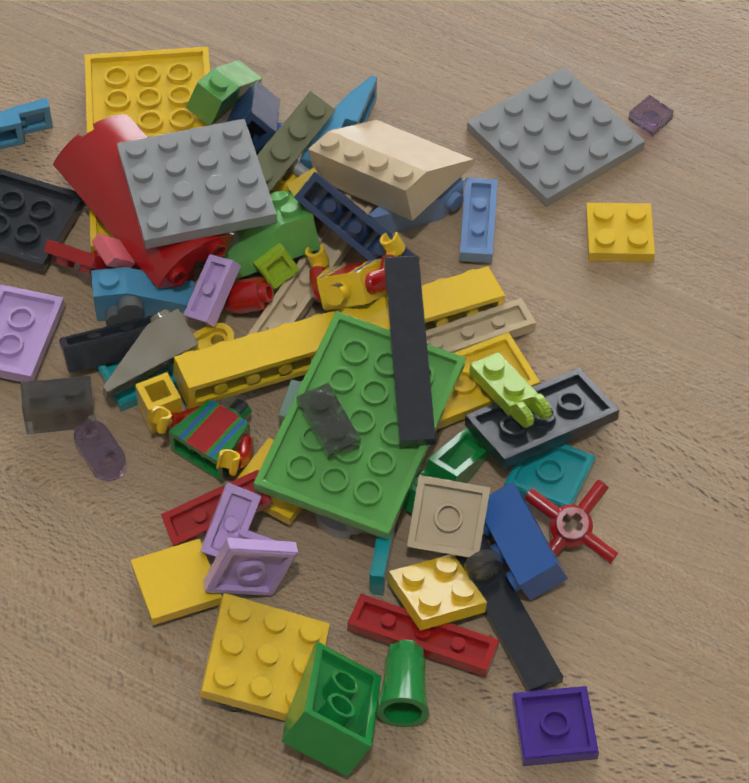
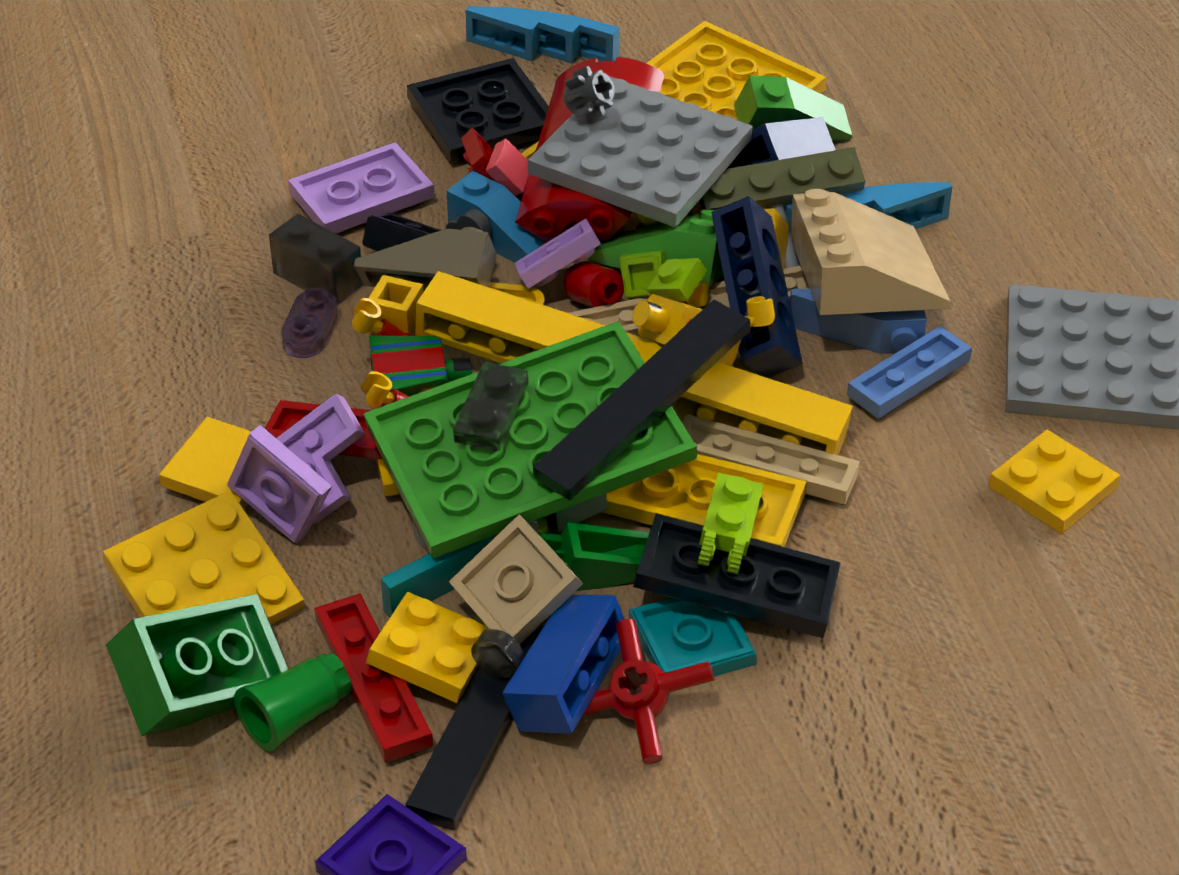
camera: 45 degrees right, 10 degrees down
none -> dark grey gear [563,66,615,121]
none -> lime plate [647,258,707,301]

